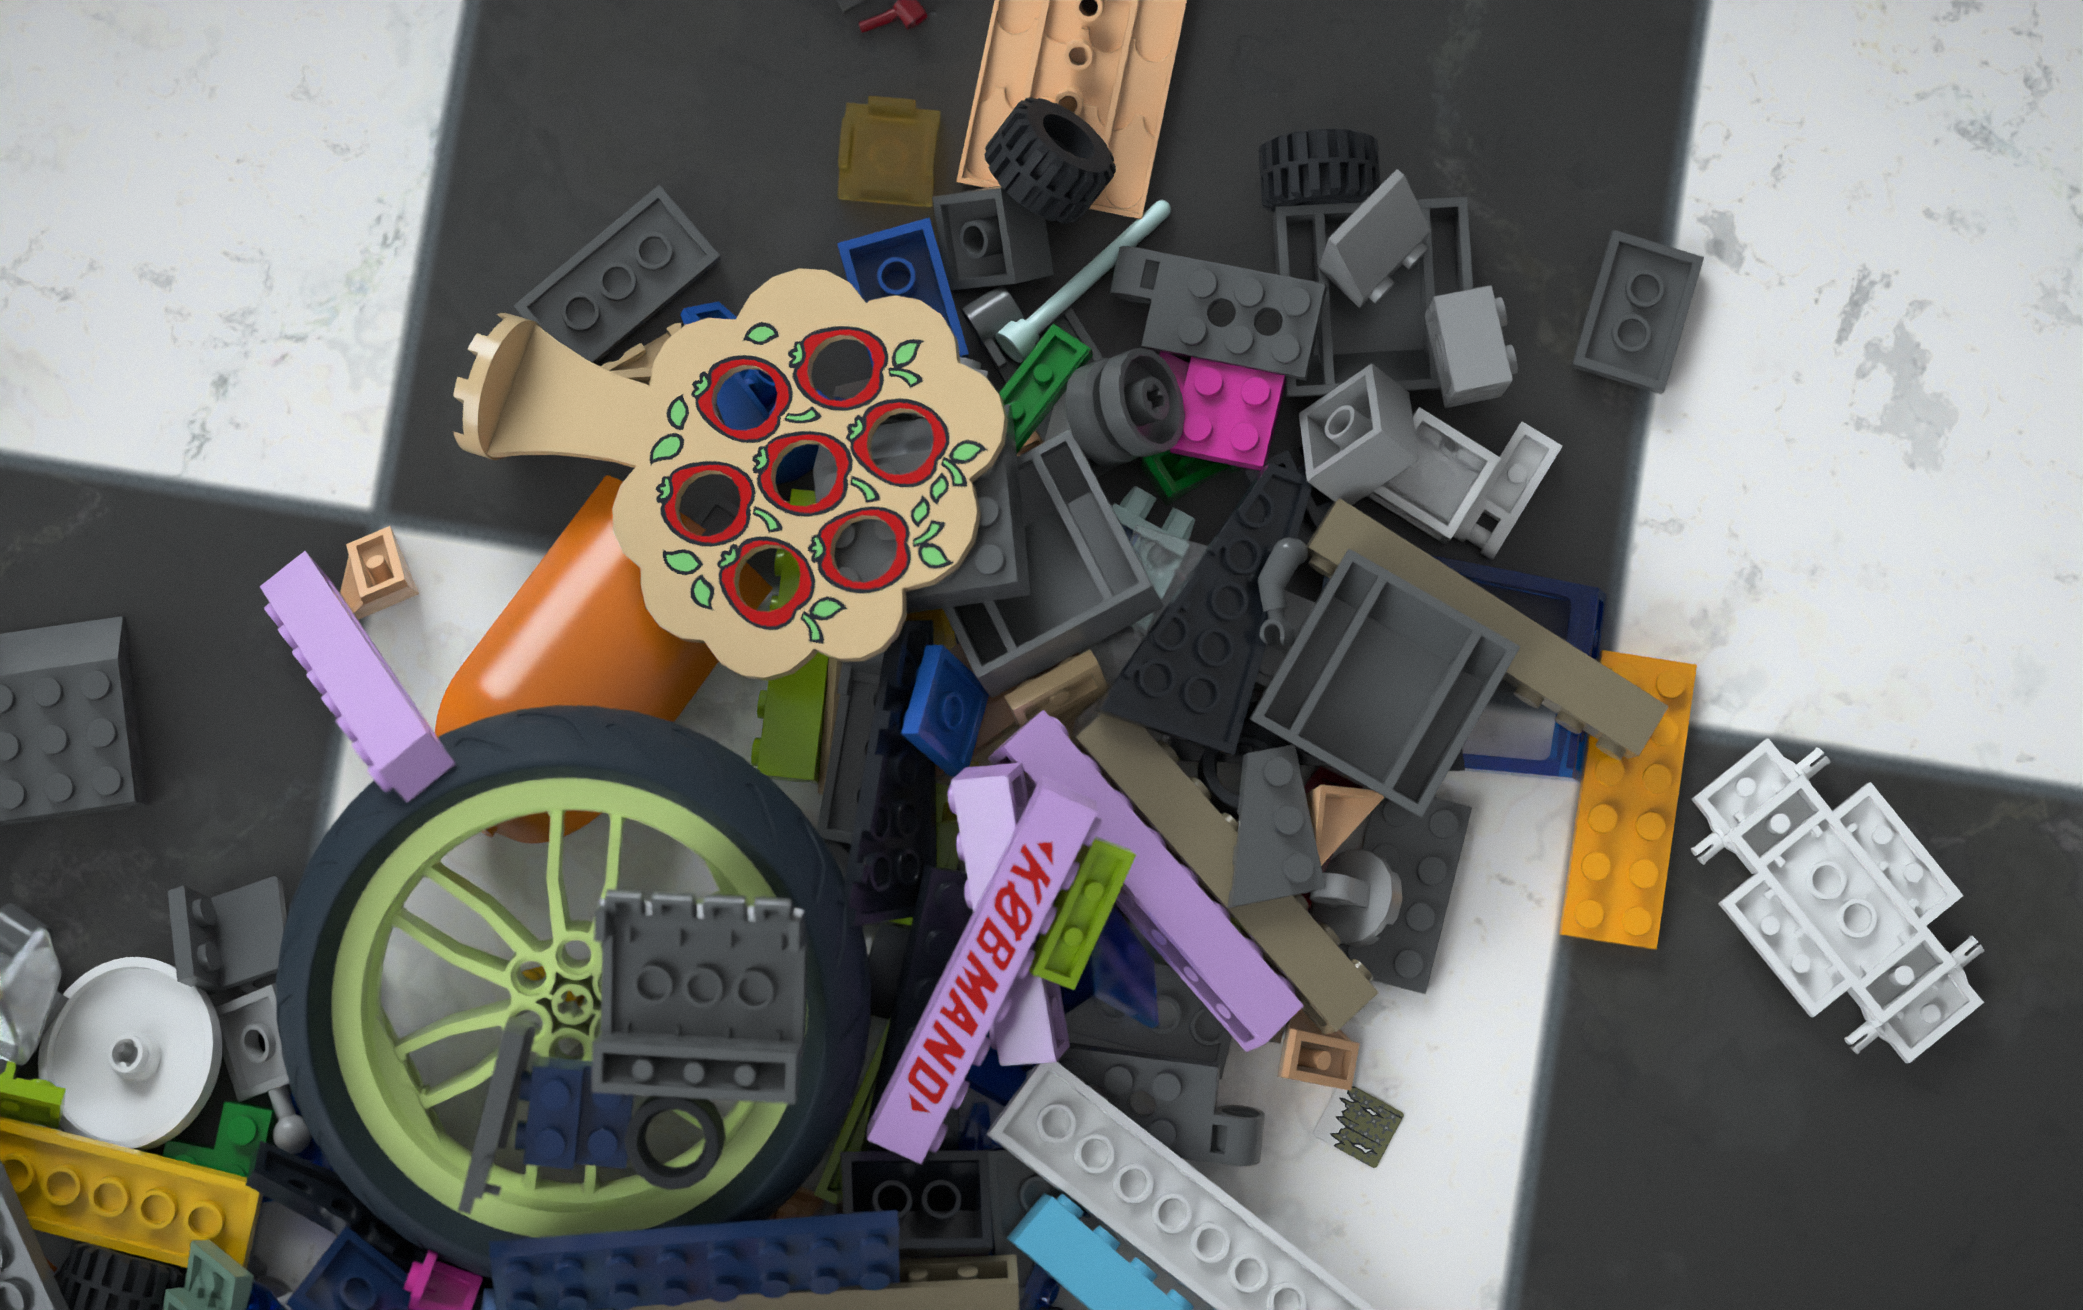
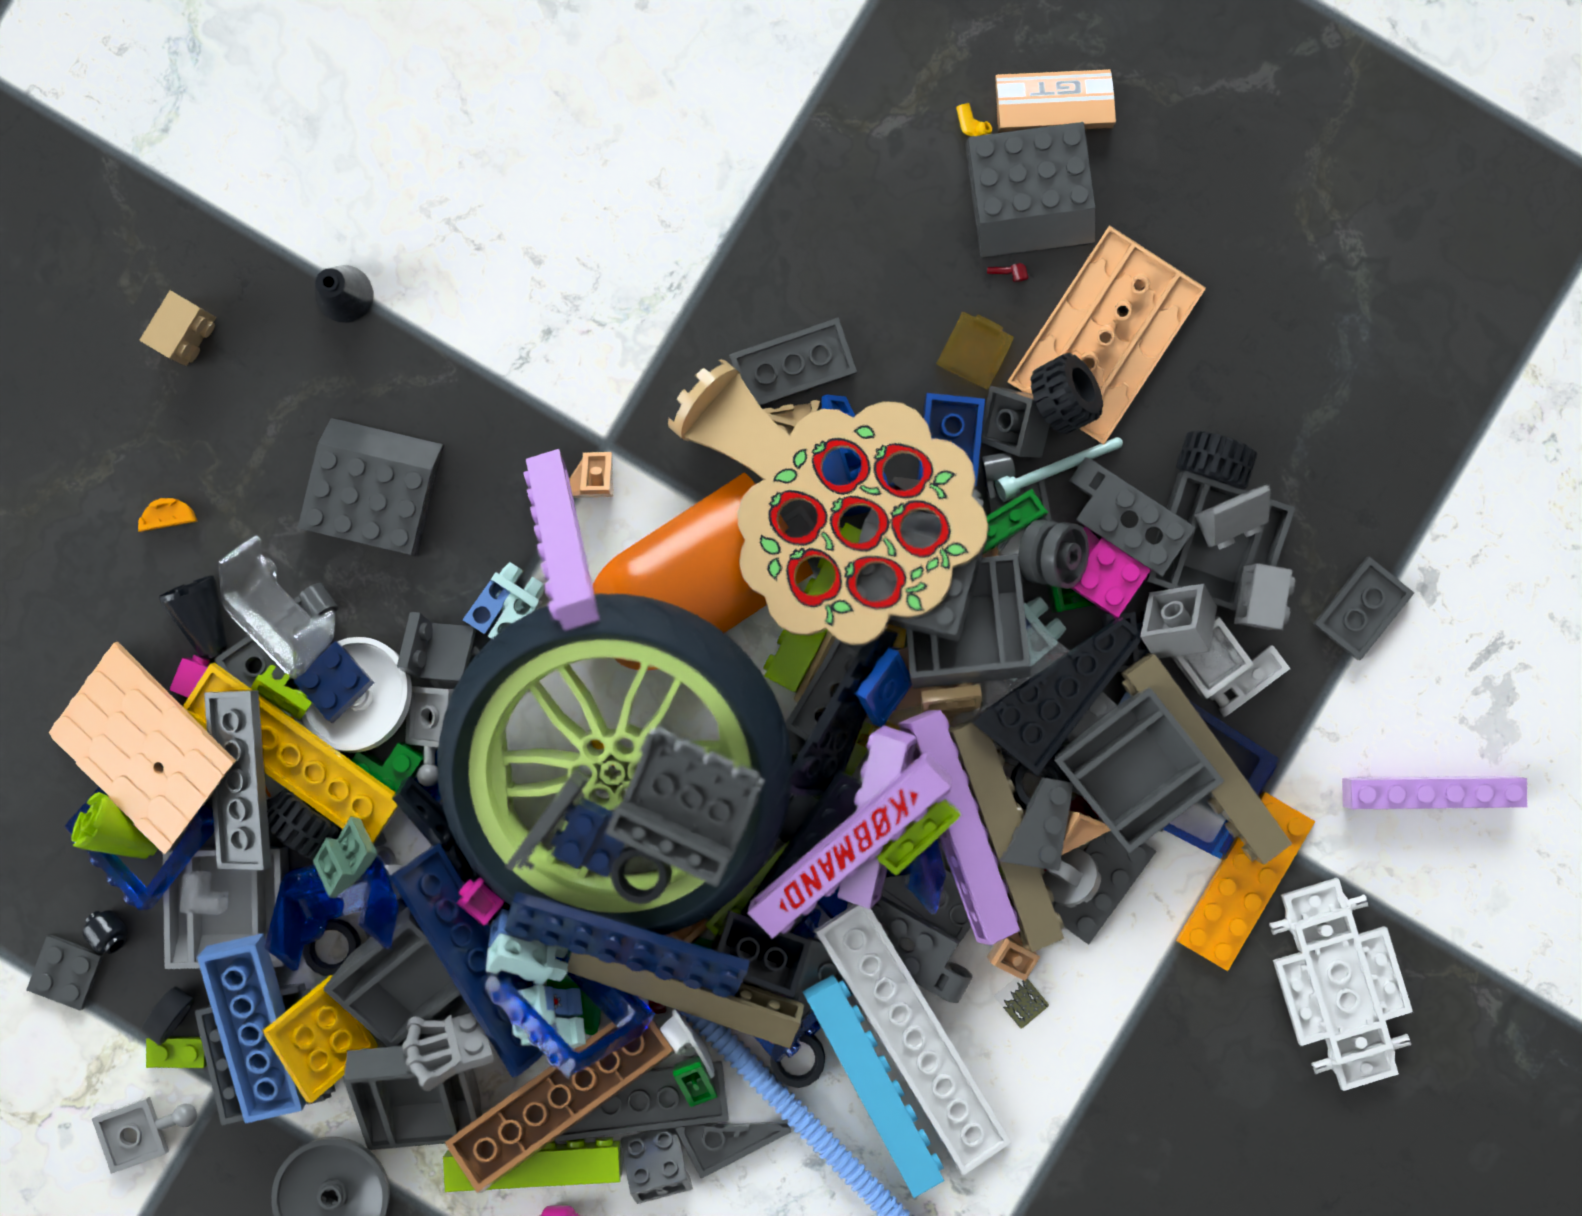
camera: 25 degrees right, 5 degrees up
dark grey arm [1258,537,1308,646] -> none
none -> dark blue plate [294,641,375,723]
none -> hips [463,562,545,639]
none -> lavender brick [1342,776,1527,809]

